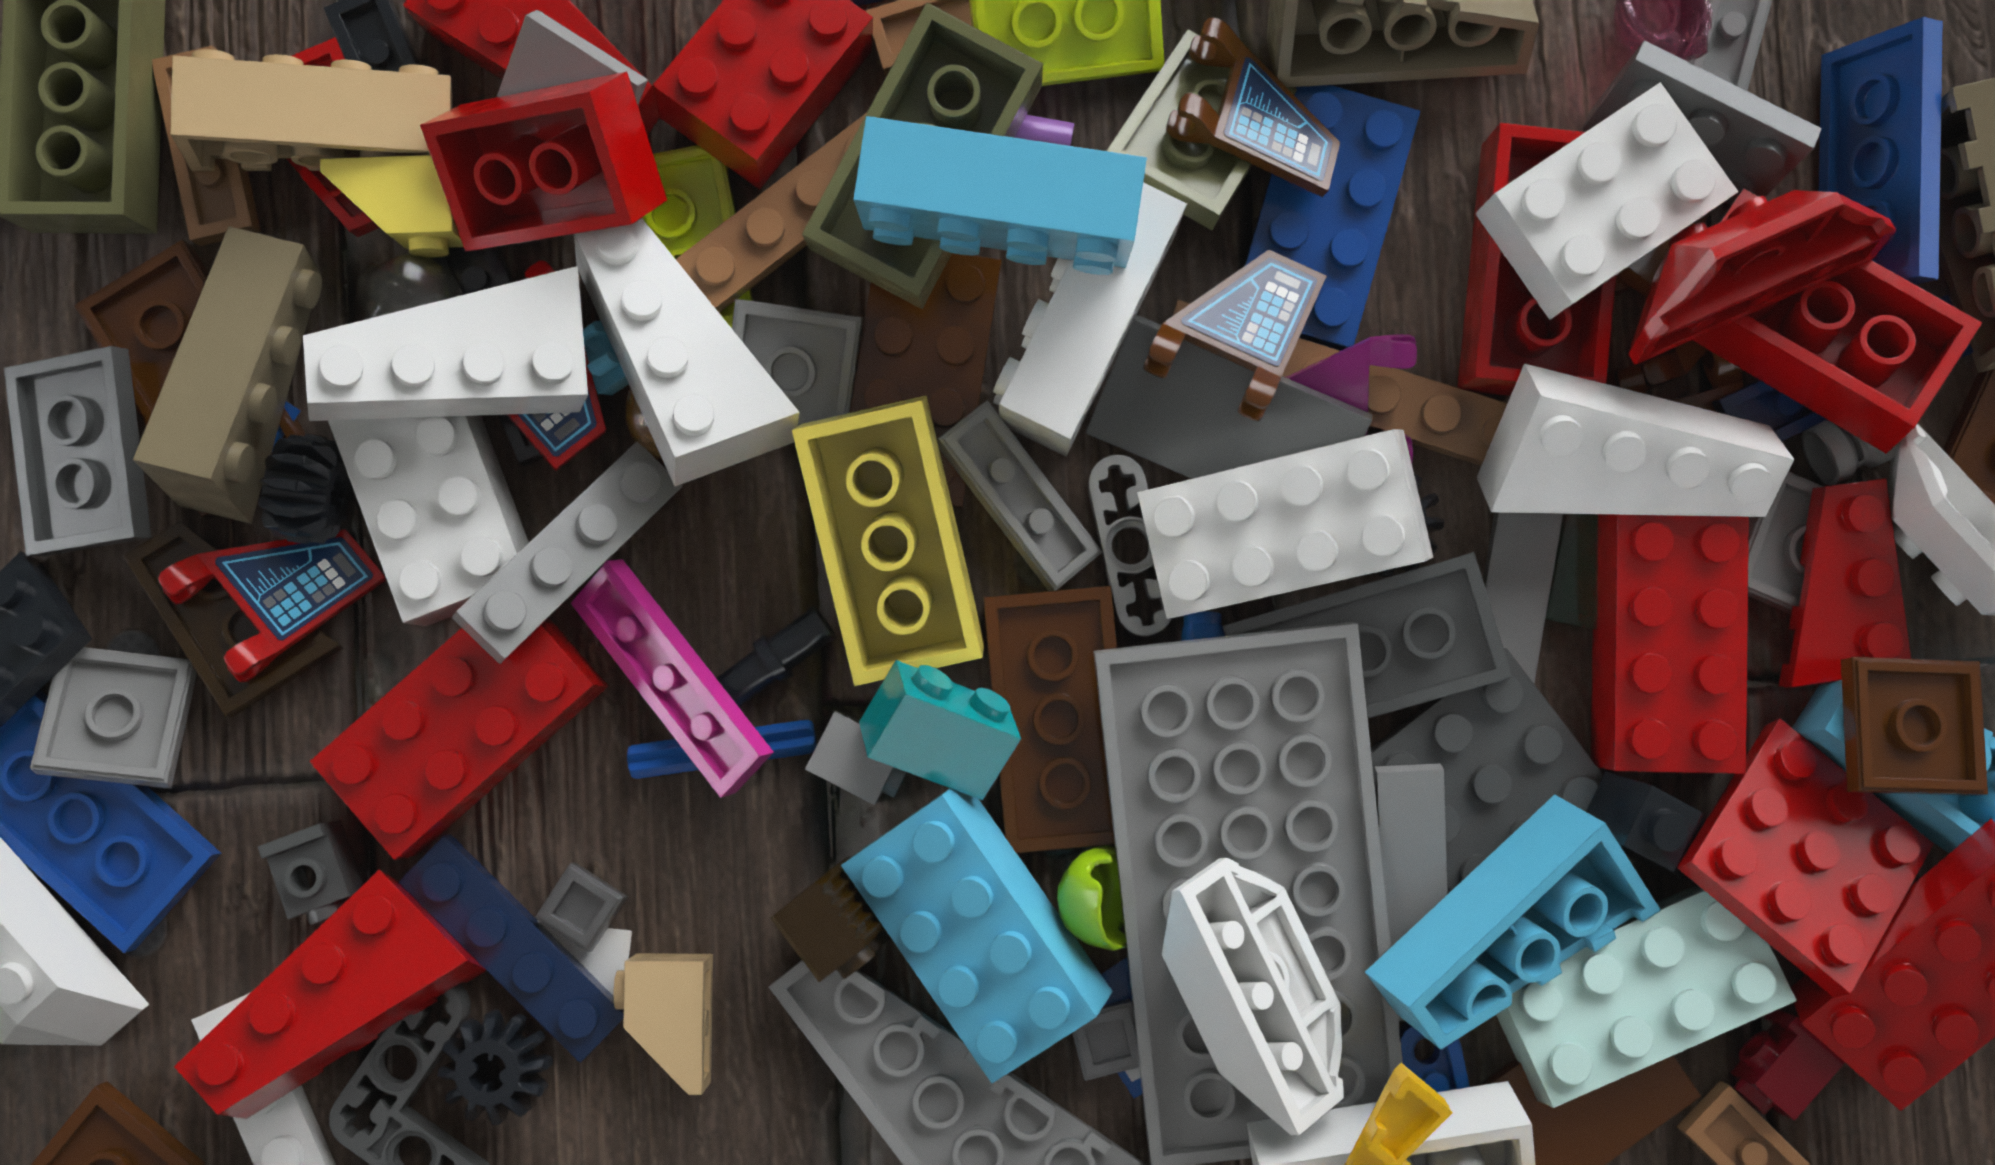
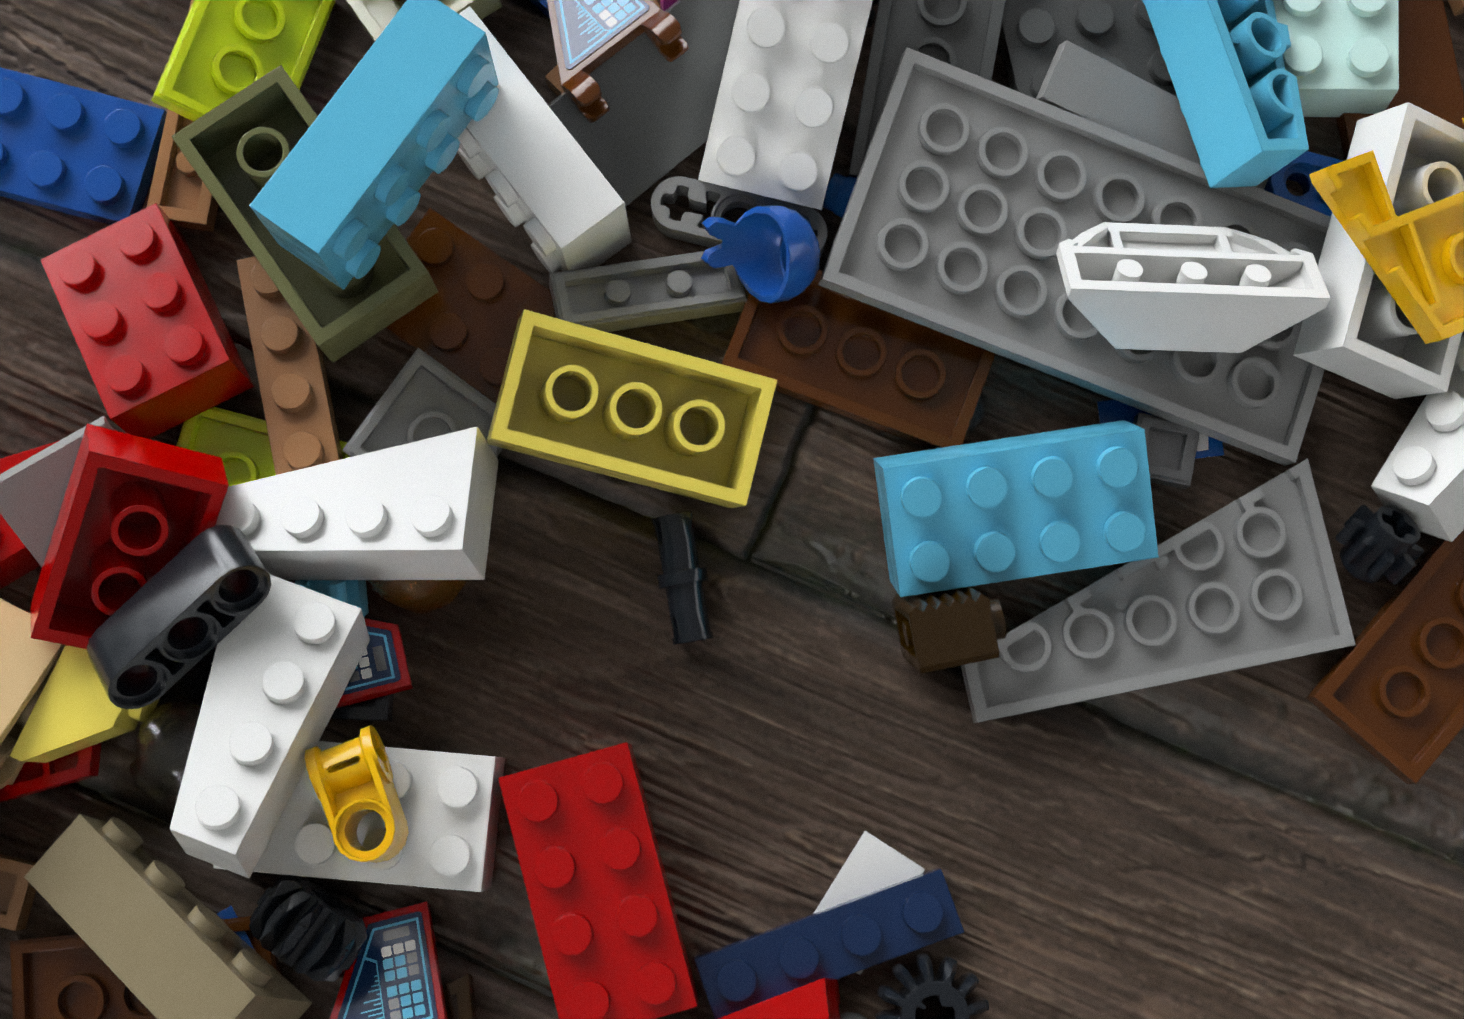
camera: 65 degrees left, 5 degrees down
light grey plate [451,441,683,664] -> none
flat silver tile [535,862,628,952] -> none
dark pink plate [571,559,774,798] -> none
tan slope [613,953,713,1095] -> none
blue axle [627,720,817,779] -> none
light grey brick [805,711,907,805] -> none
teal brick [859,660,1021,800] -> none
lime hair [1057,845,1127,951] -> none
none -> black beam [87,525,271,709]
none -> yellow piece [304,725,409,863]
none -> blue piece [701,205,820,303]

